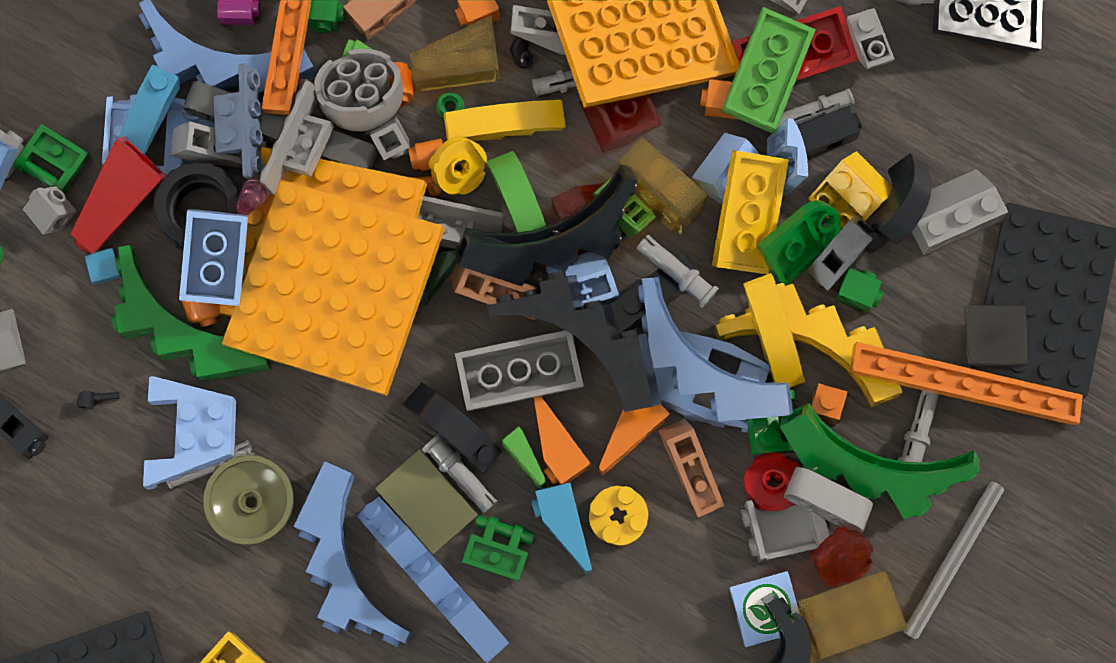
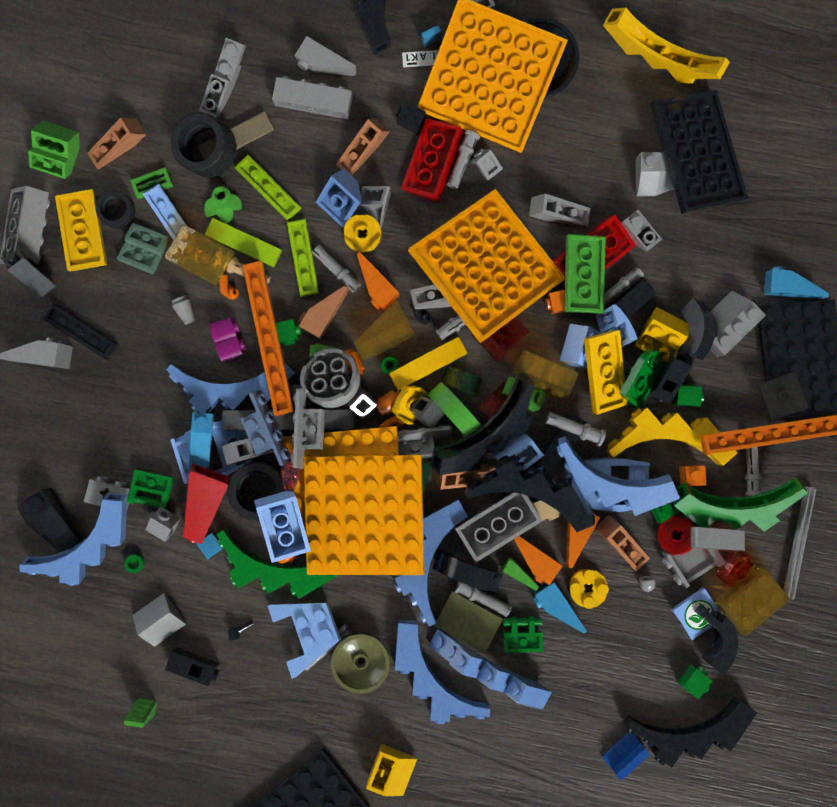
camera: 25 degrees left, 10 degrees up
yellow slope [743,273,805,388] -> none
none -> medium blue arch [393,499,468,627]
none -> dark grey brick [409,395,444,429]
none -> clear green slope [441,367,482,396]
none -> tan brick [531,499,559,521]
none -> light grey hinge [639,576,655,592]
none -> dark azure slope [764,266,829,300]

